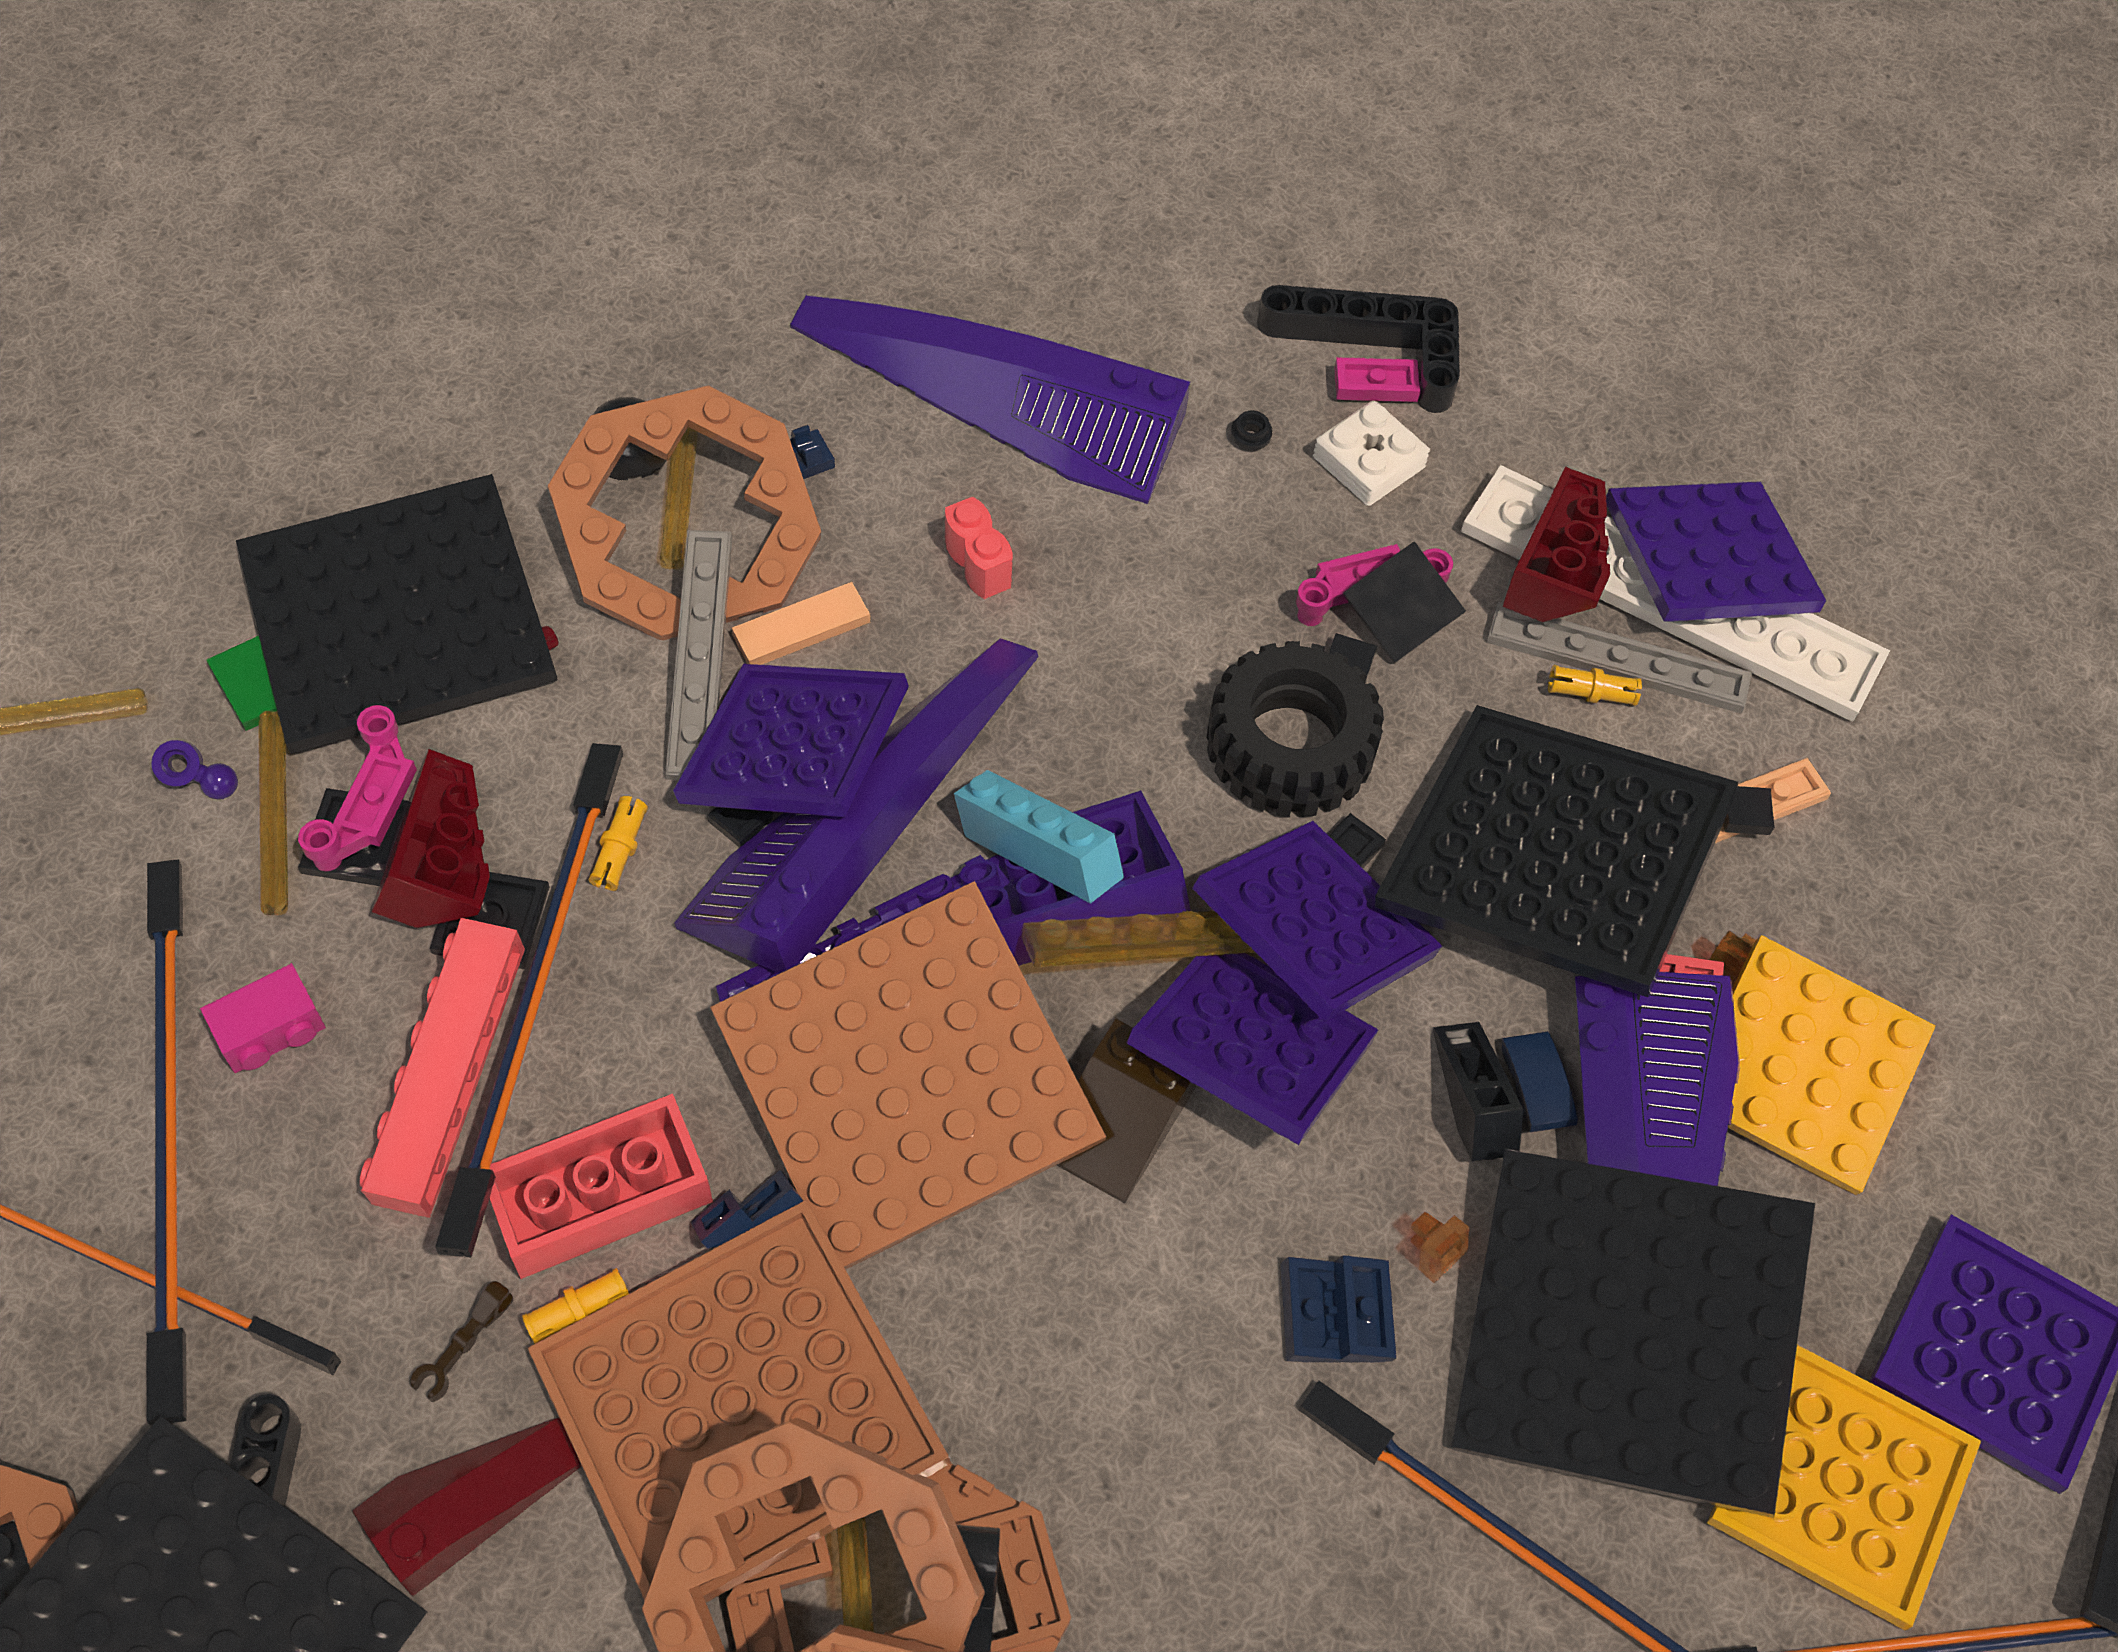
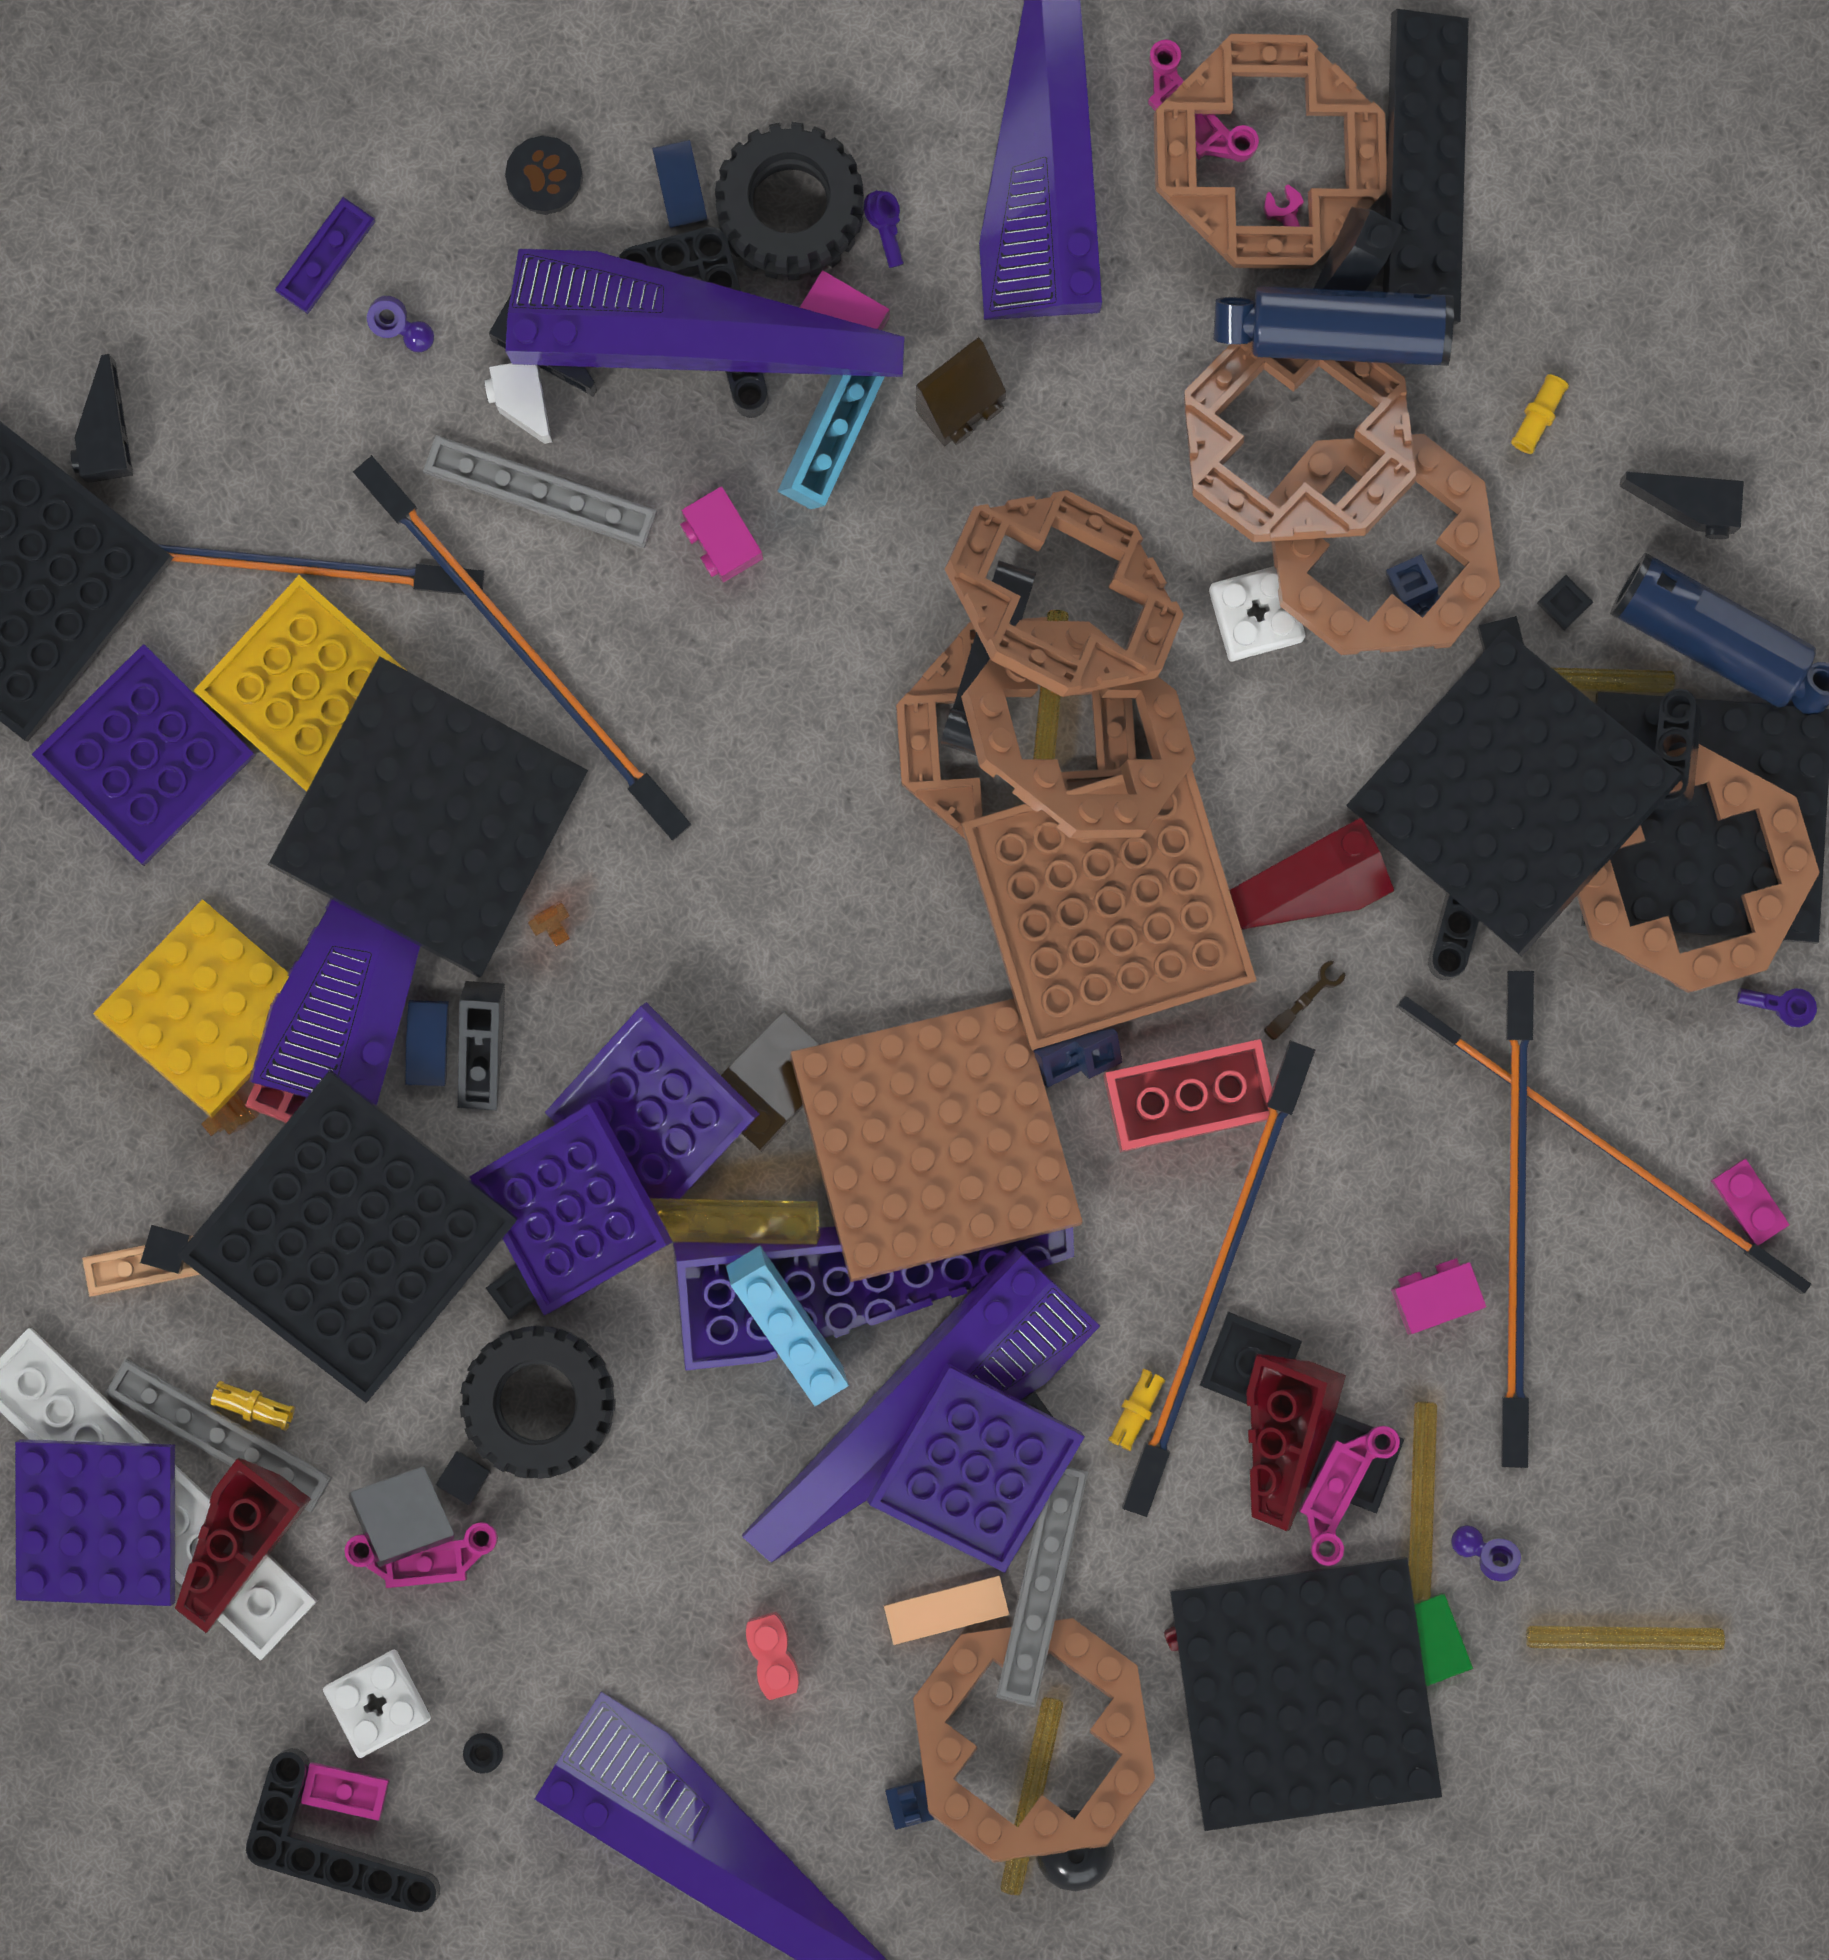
camera: 165 degrees left, 25 degrees up
coral brick [360,918,525,1218] -> none
yellow pin [522,1268,629,1344] -> none
dark blue slope [1280,1255,1397,1363] -> none

